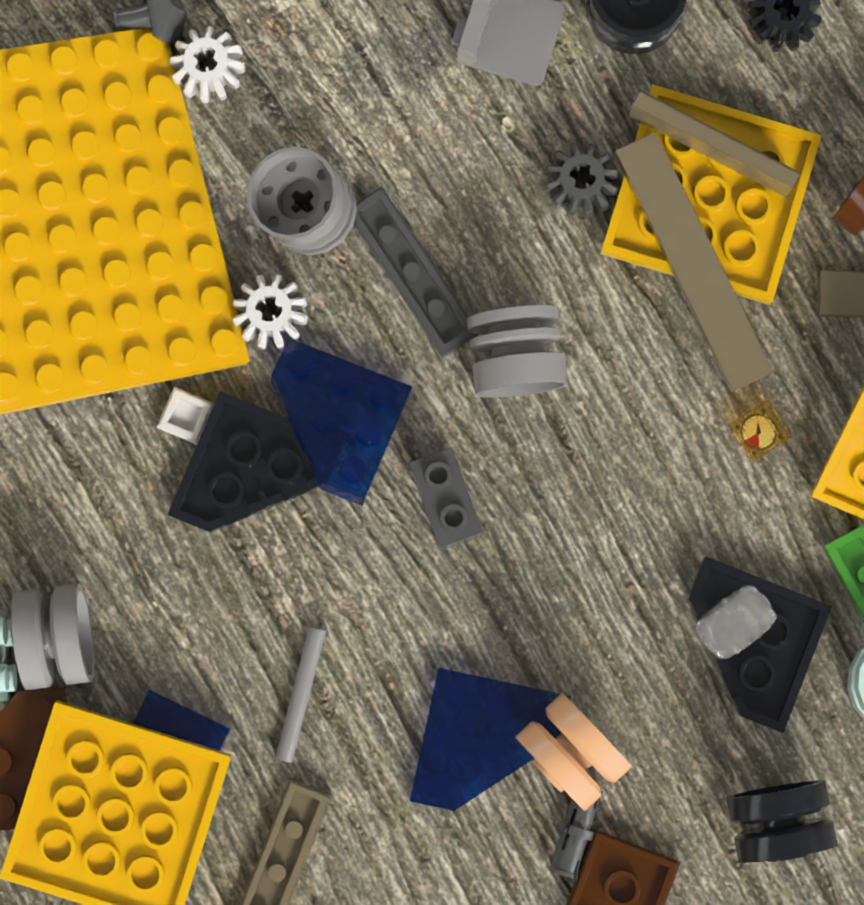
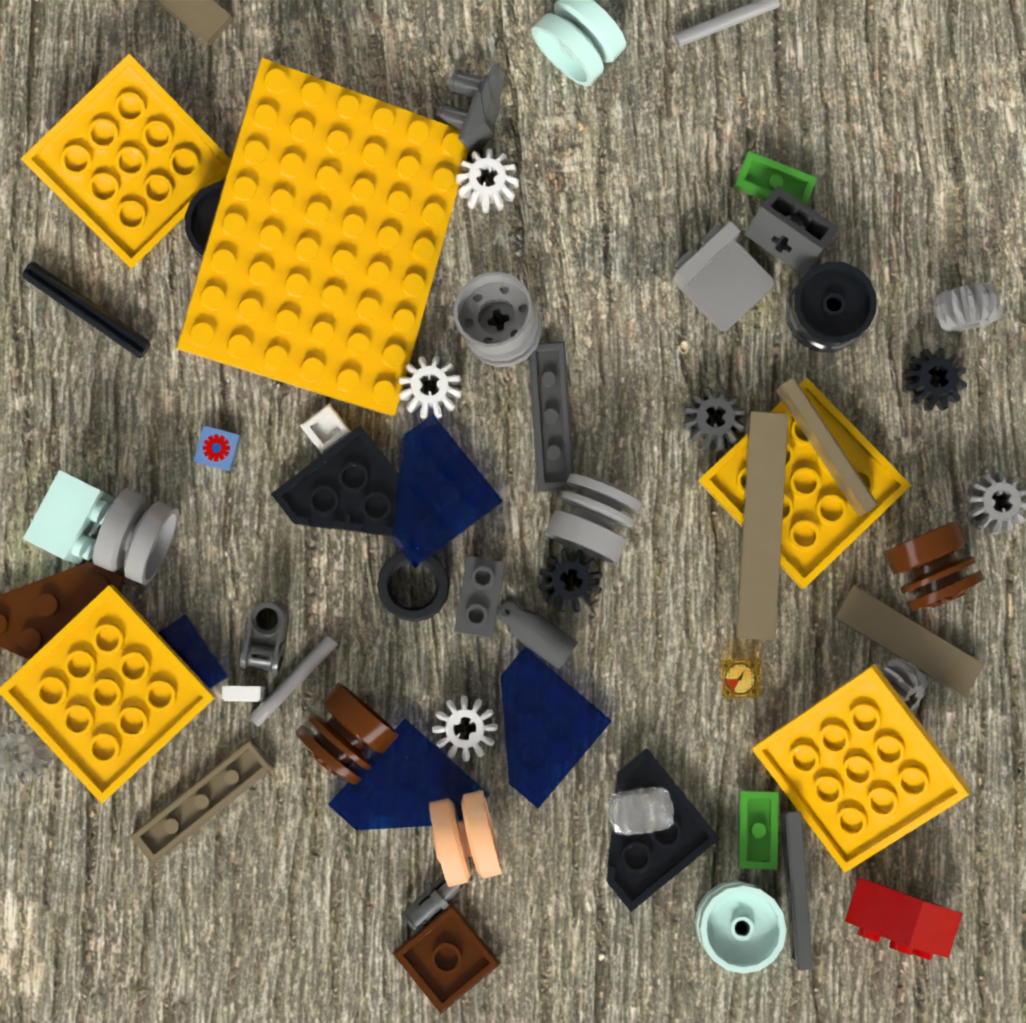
camera: 25 degrees right, 0 degrees up
black wheel [726,780,838,863] -> none
none -> medium blue tile [193,425,241,472]
none -> white tile [222,686,266,702]
none -> dark grey piece [240,602,288,677]
none -> reddish brown wheel [295,682,399,785]
none -> black tyre [377,549,450,622]
none -> white gear [432,696,498,761]
none -> dark grey piece [497,601,579,670]
none -> clear blue plate [501,647,612,808]
none -> black gear [539,549,602,613]

